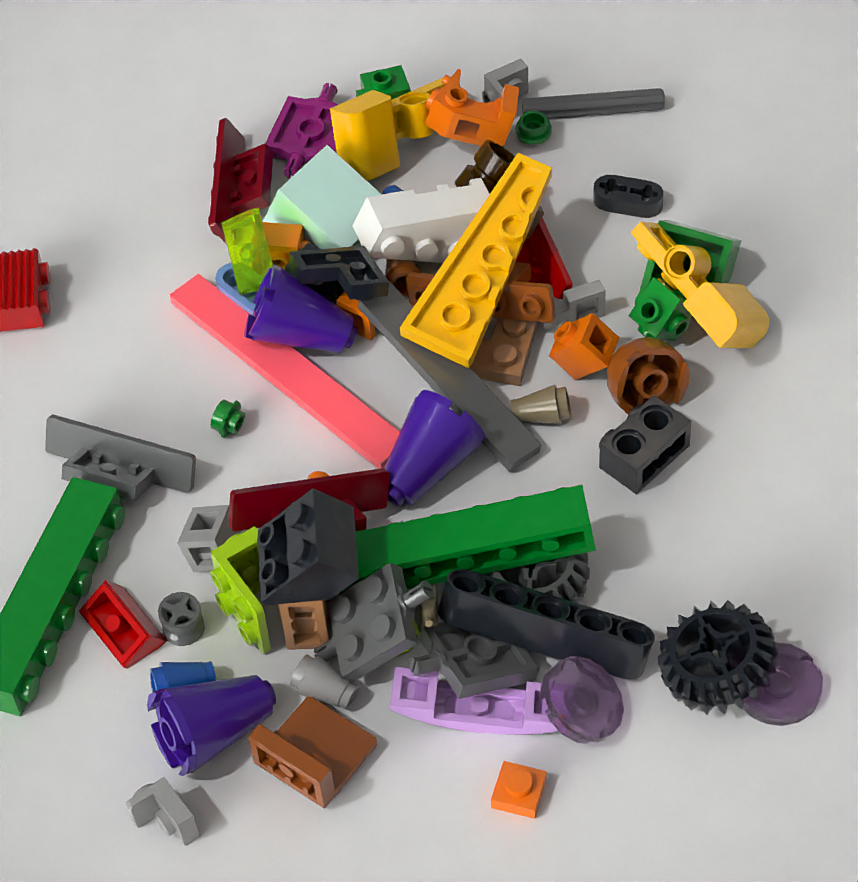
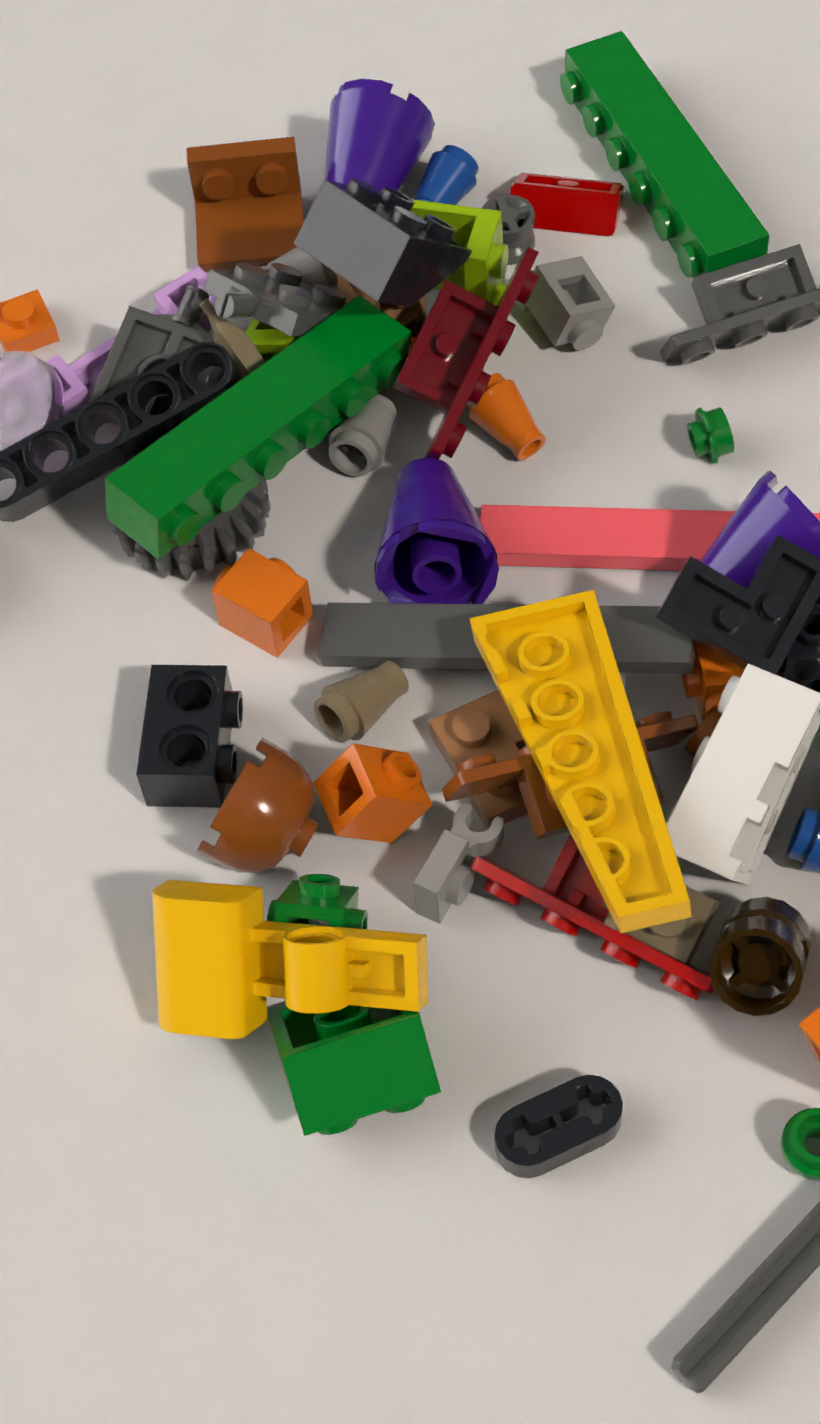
camera: 140 degrees right, 5 degrees up
light grey bracket [126,777,200,846] -> none
none -> orange brick [211,548,313,658]

